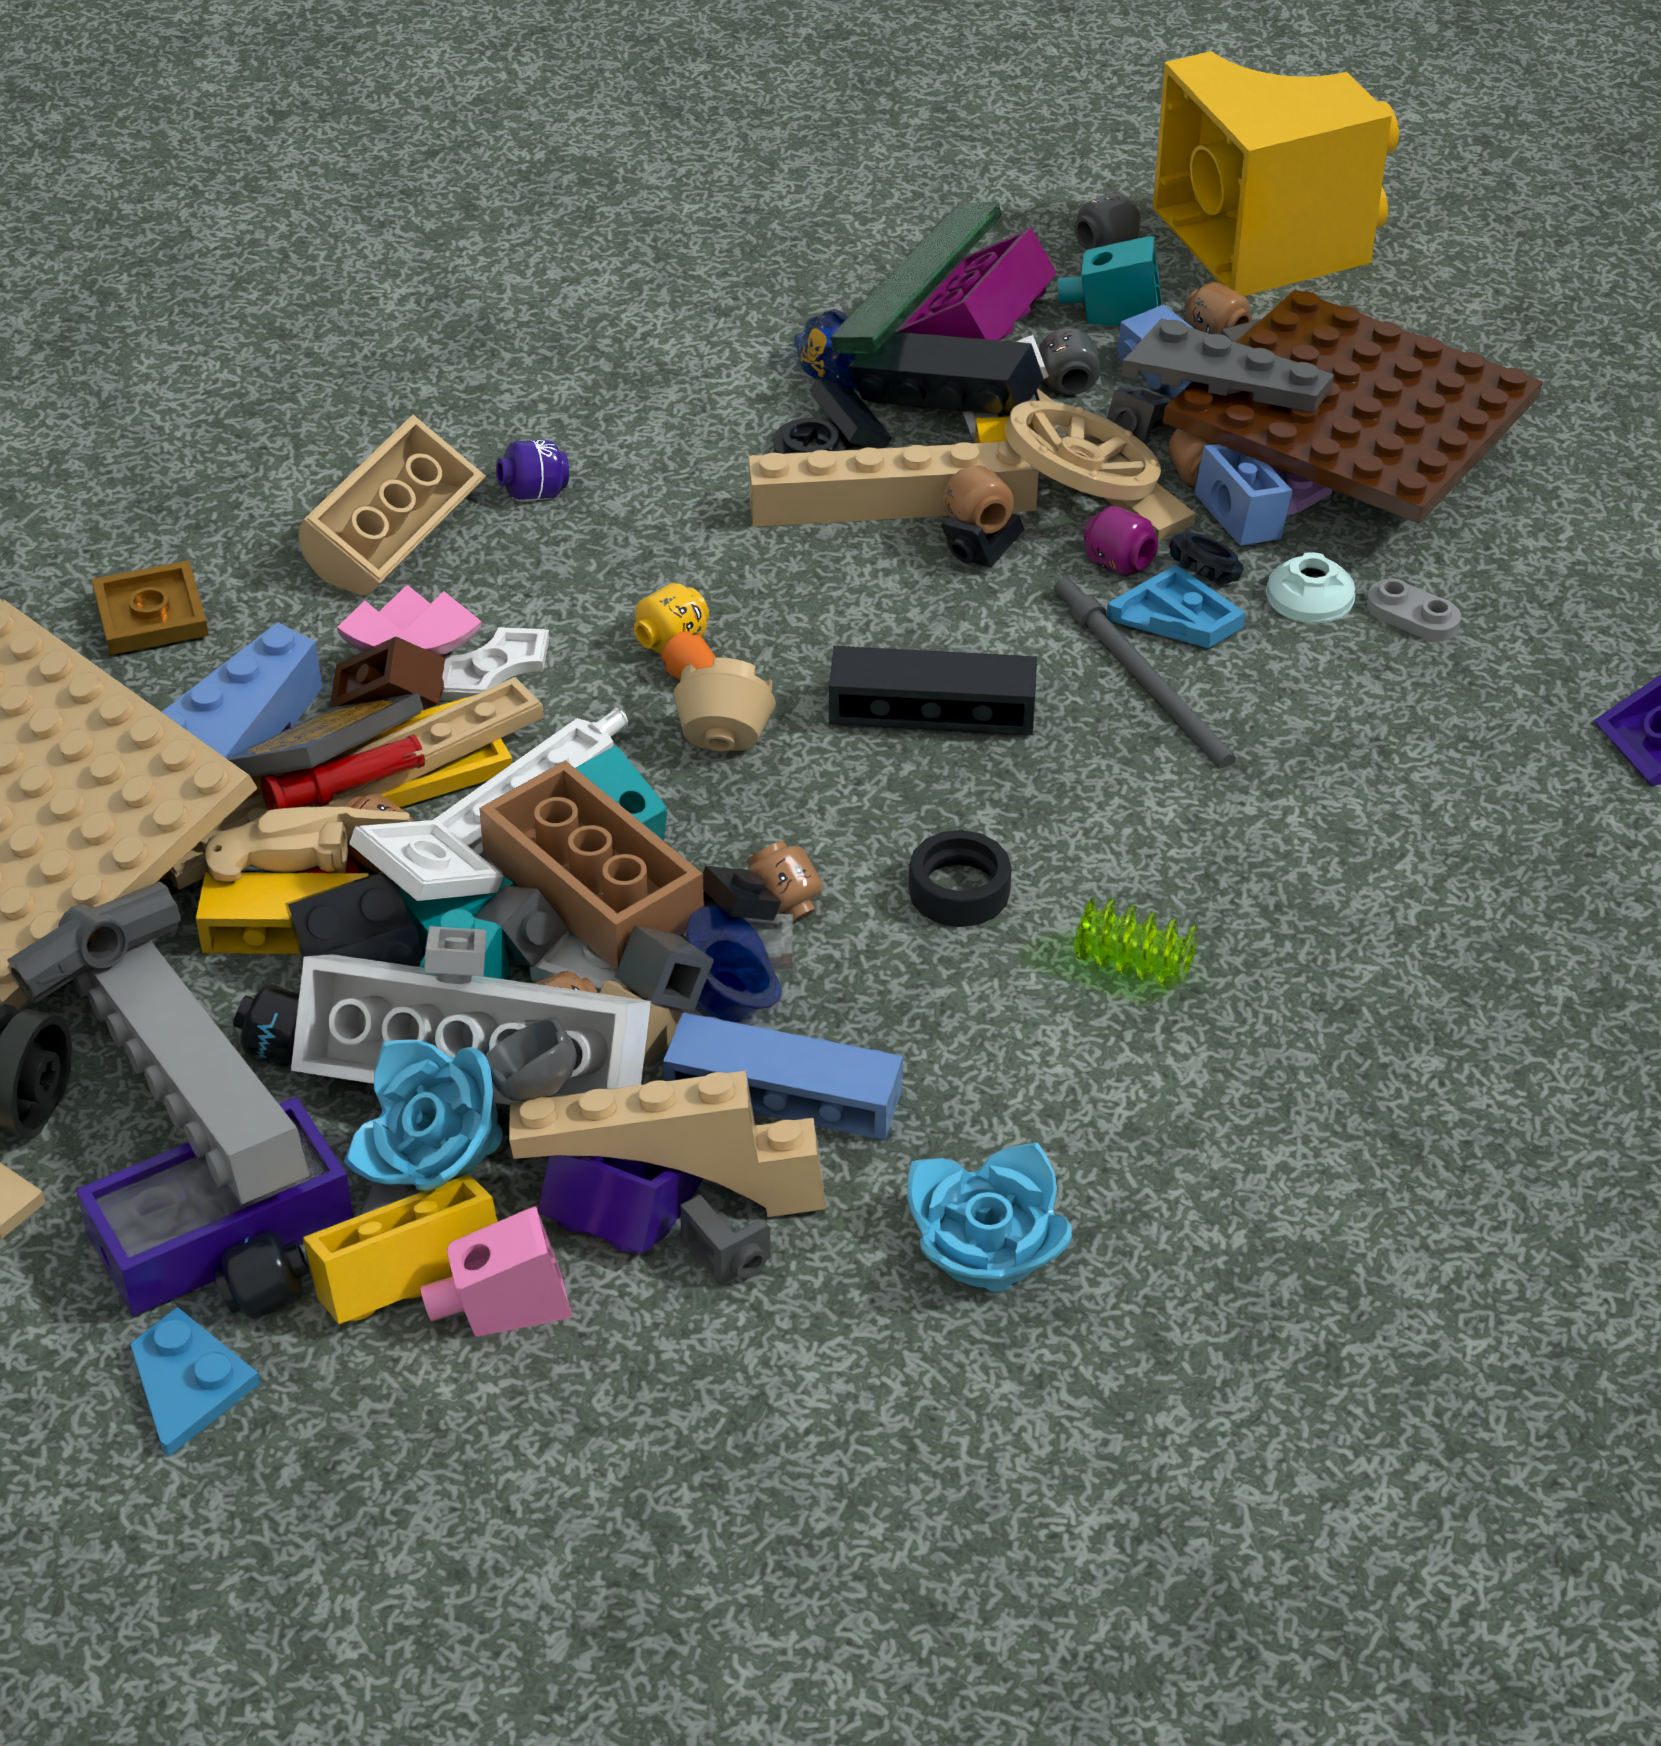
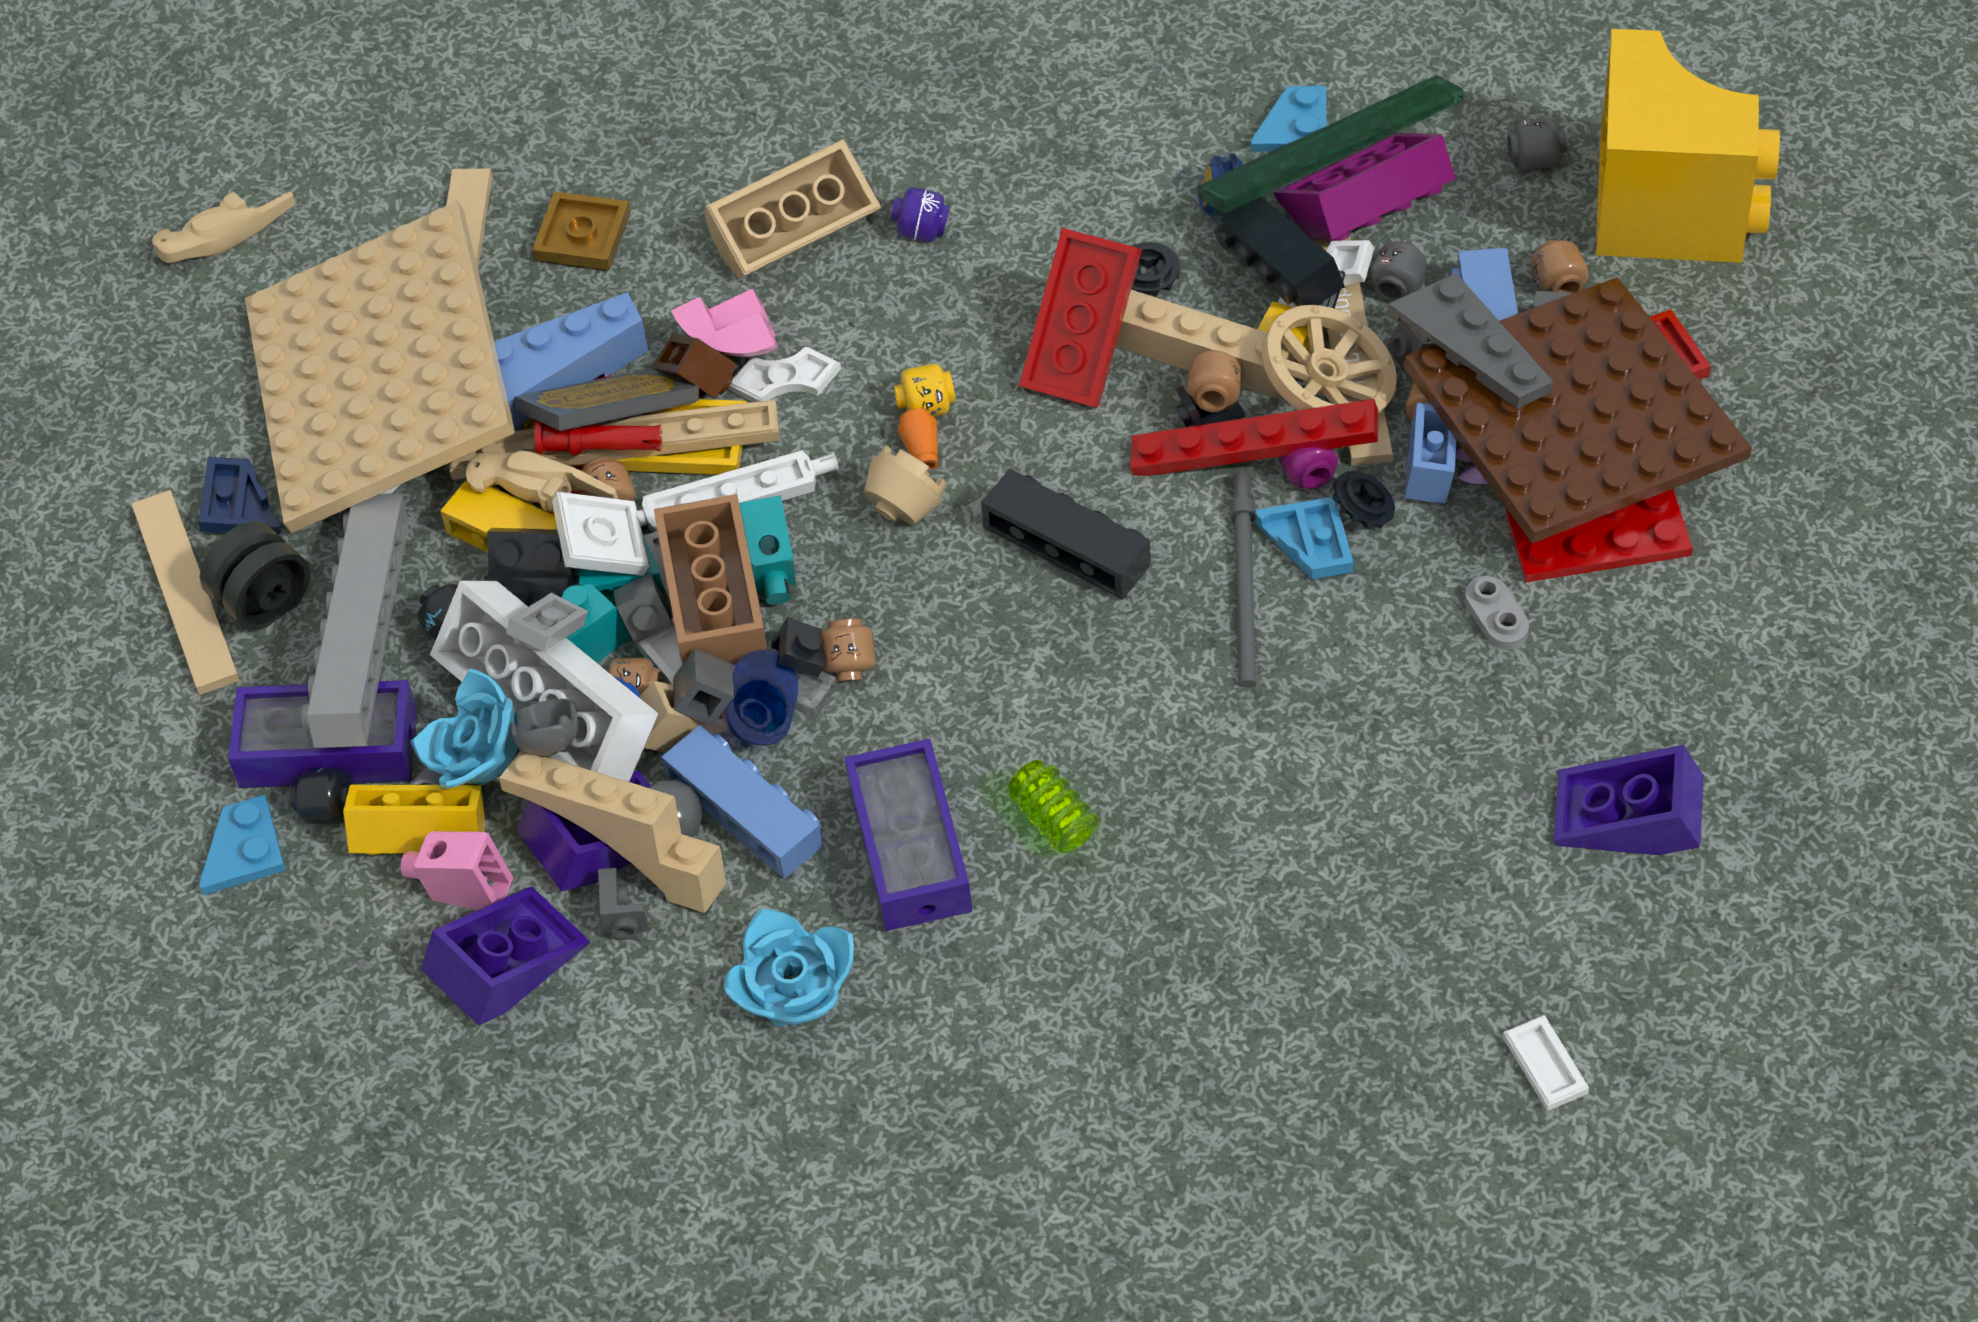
camera: 35 degrees right, 10 degrees up
dark grey piece [7,882,181,1003] -> none
black tile [809,378,892,449] -> none
black tyre [908,830,1012,927] -> none
teal torso [1058,236,1162,326] -> none
light aqua piece [1266,552,1355,623] -> none
none -> dark purple slope [421,886,590,1025]
none -> brick [844,738,973,931]
none -> red plate [1019,228,1142,408]
none -> red plate [1130,399,1378,476]
none -> dark azure wing [1251,86,1327,152]
none -> red plate [1505,489,1693,583]

